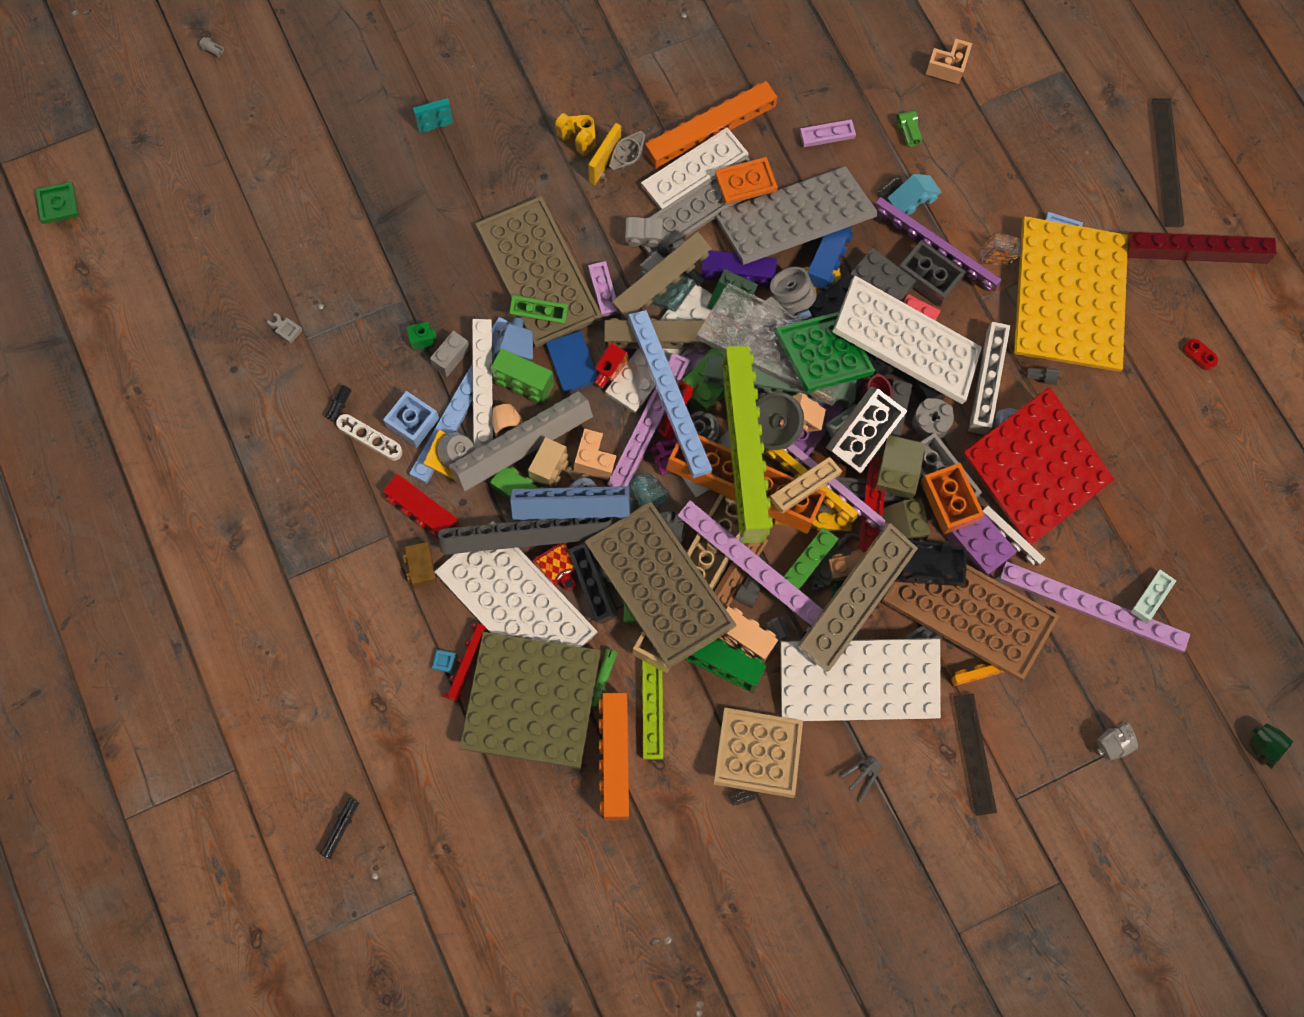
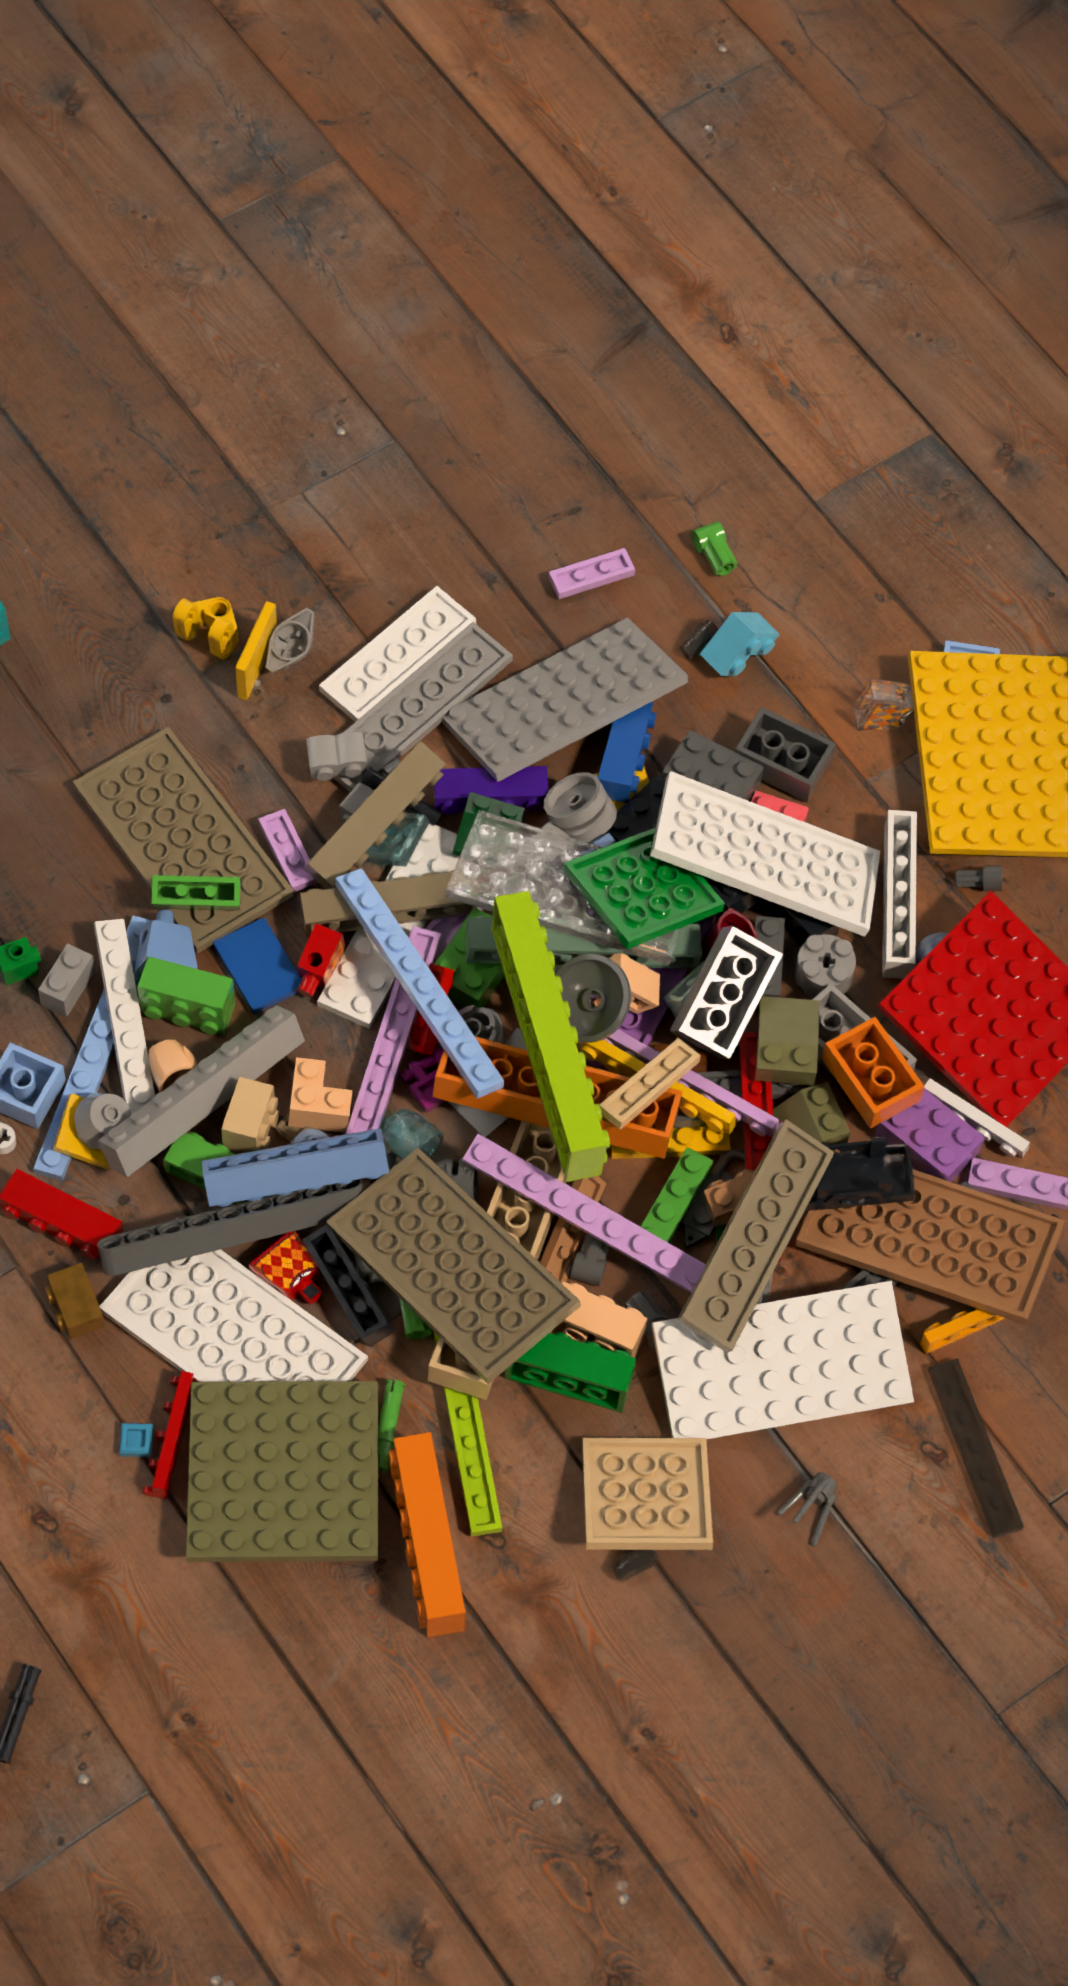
camera: 10 degrees left, 10 degrees down
orange brick [645,81,777,169] -> none
orange plate [715,157,778,205] -> none
medium lavender plate [876,197,1001,291] -> none
light nougat brick [926,39,972,84] -> none

